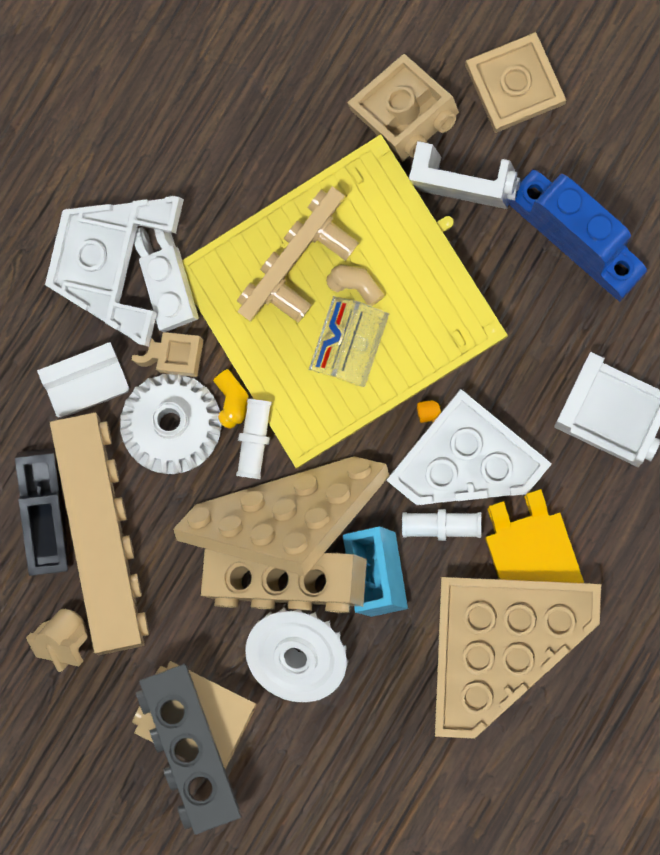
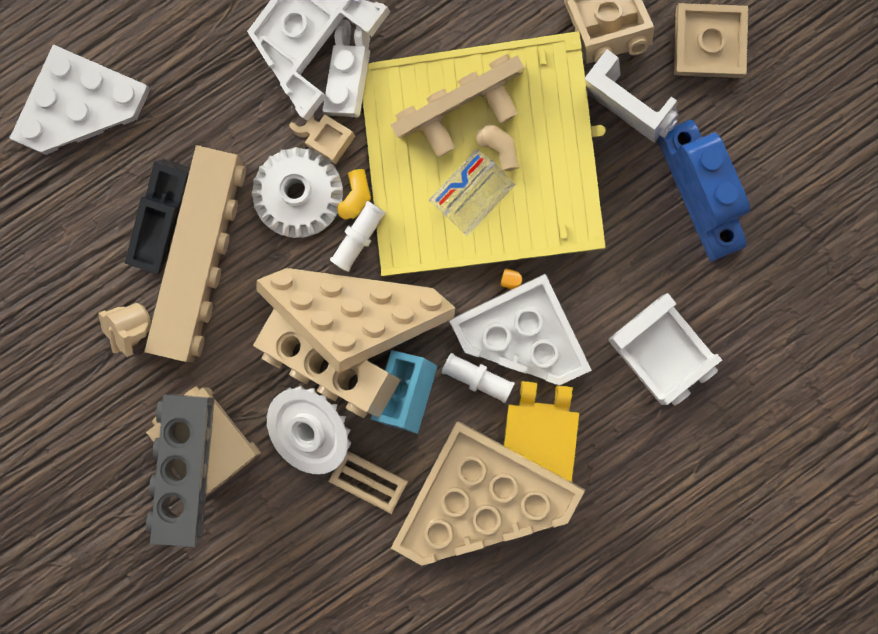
camera: 25 degrees right, 5 degrees up
white panel [37,342,129,419] -> none
none -> tan tile [329,450,408,514]

